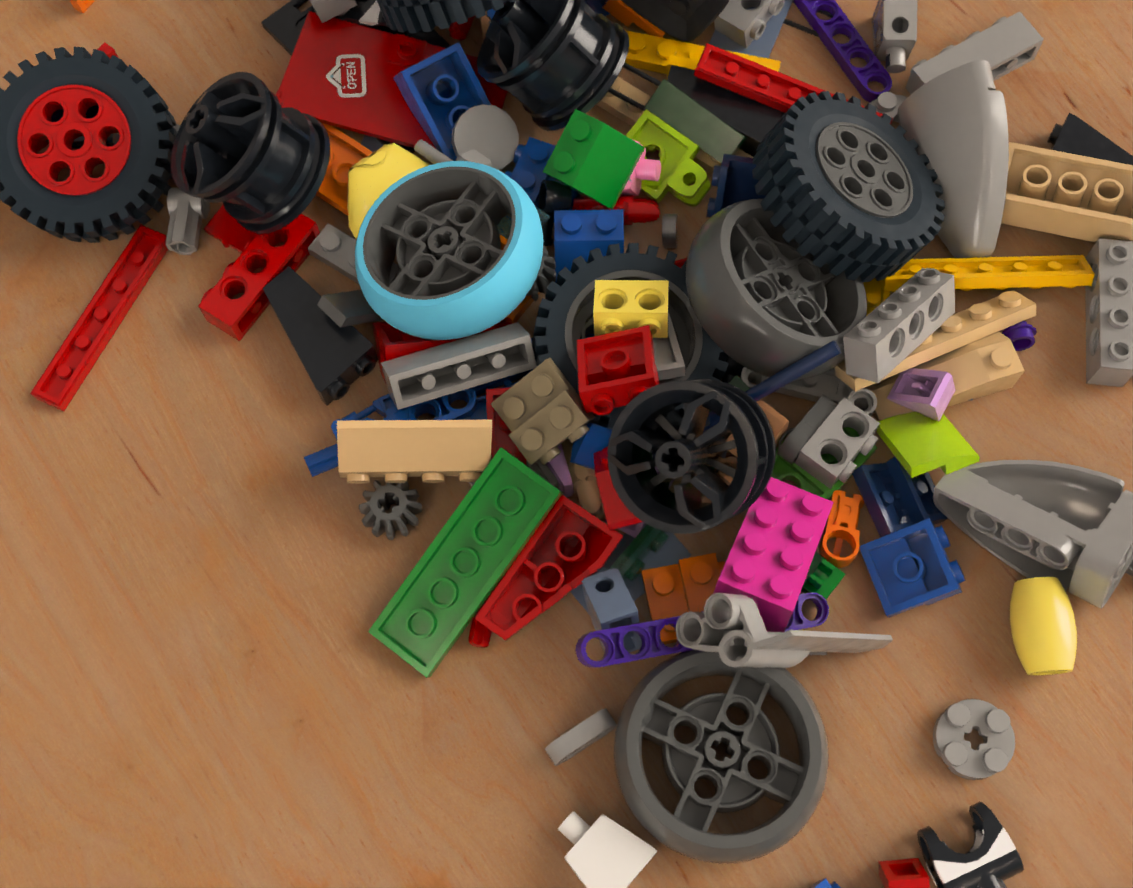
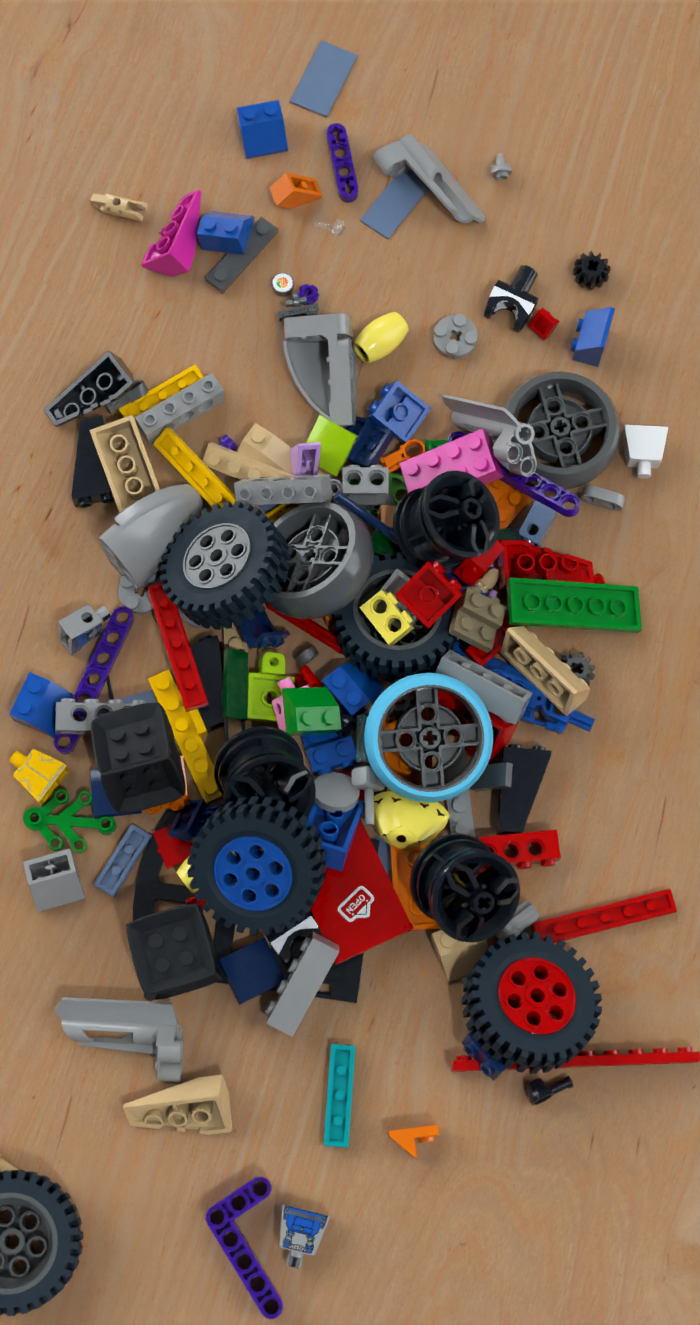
camera: 135 degrees left, 5 degrees up
light grey brick [906,11,1044,94] -> none

